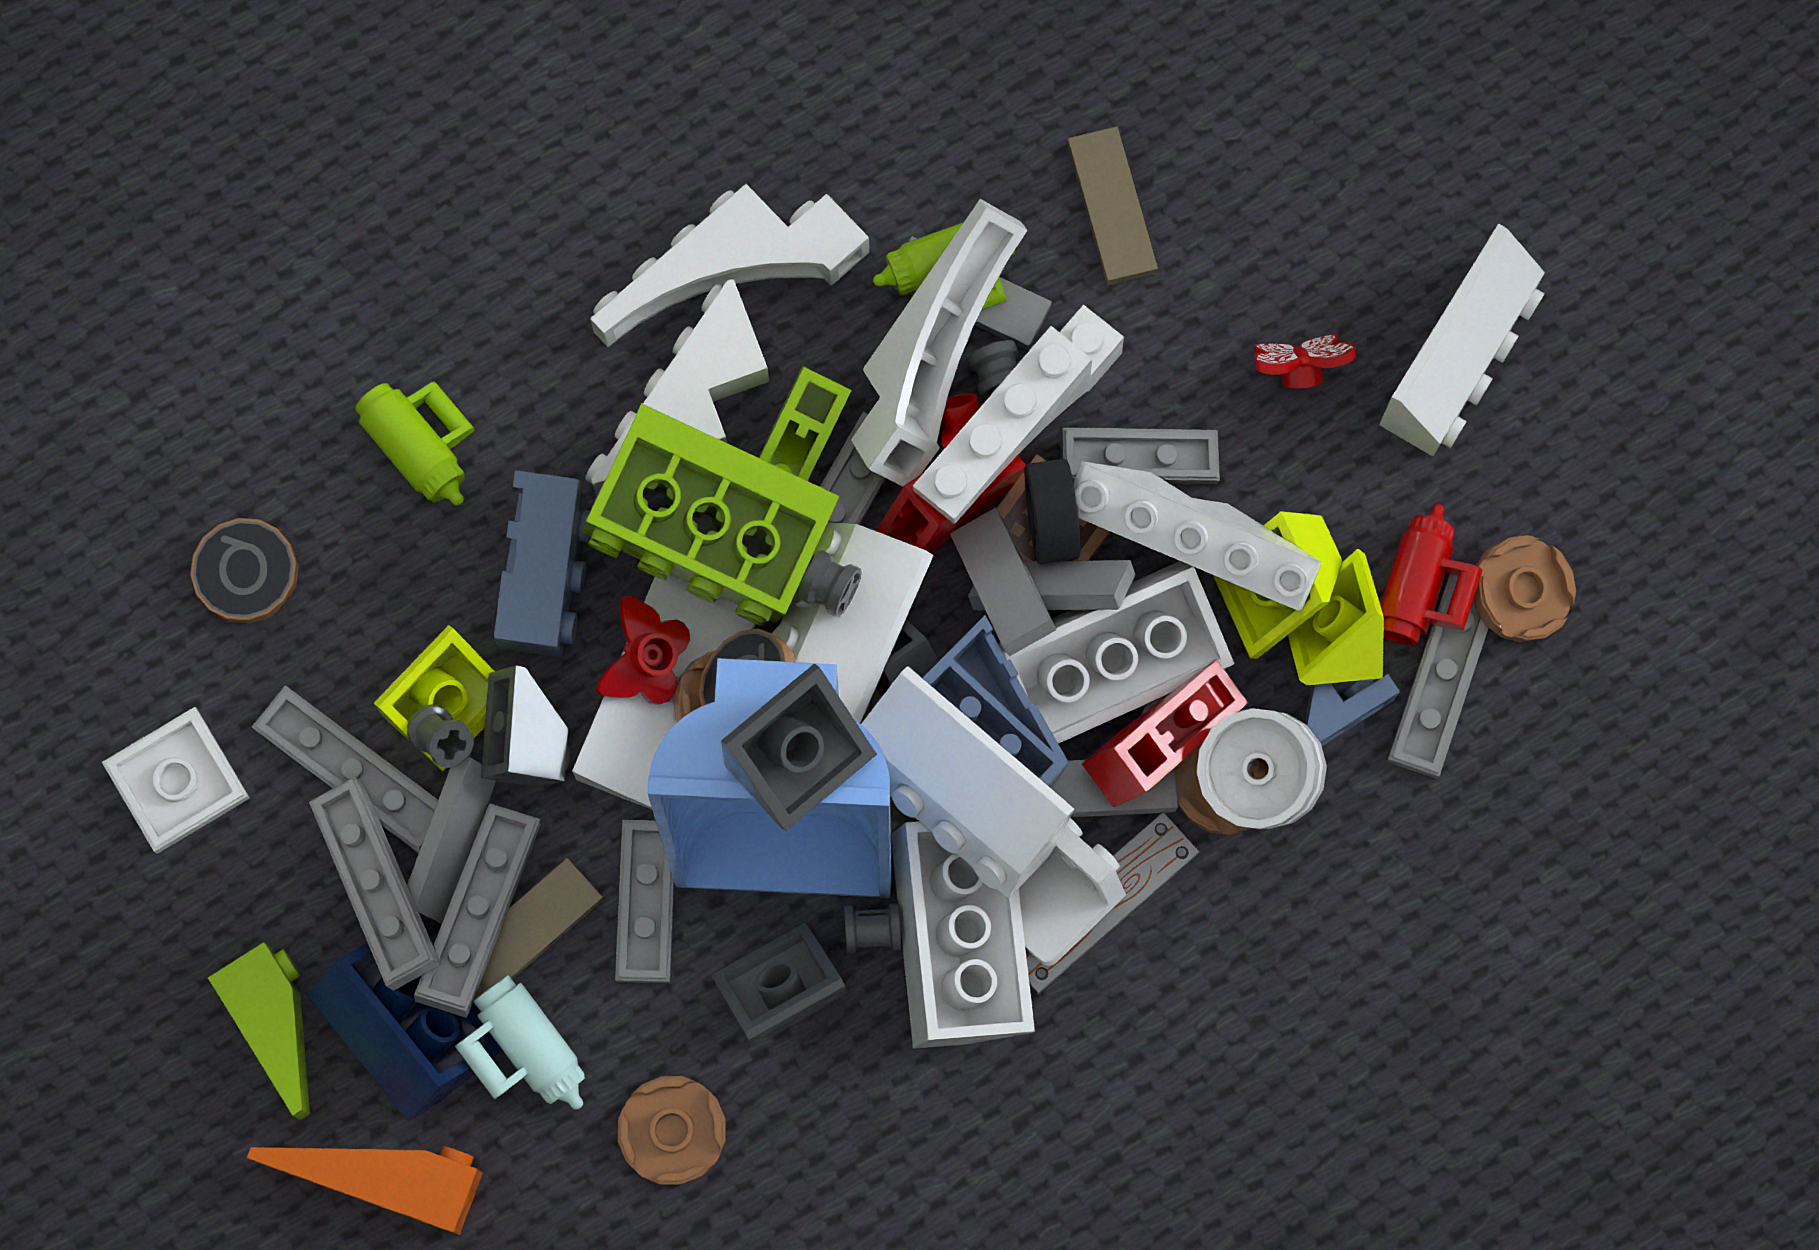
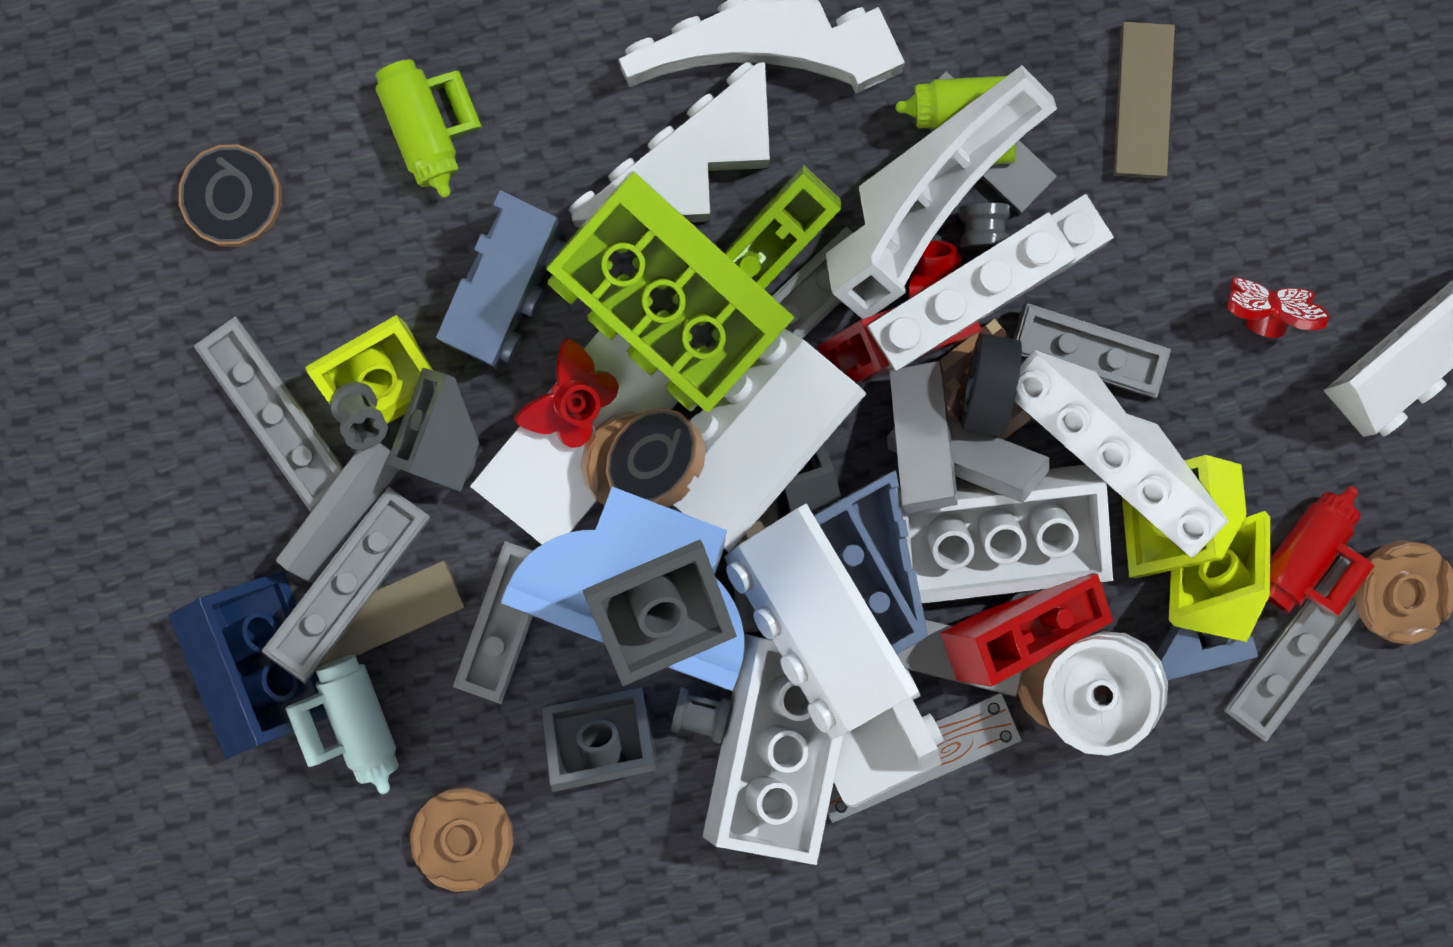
camera: 20 degrees right, 10 degrees up
white tile [102,707,250,854] -> none
lime slope [208,942,310,1120] -> none
orange slope [247,1146,483,1235] -> none
light grey tile [309,776,441,991] -> none
dark grey wheel [798,550,862,617] -> none

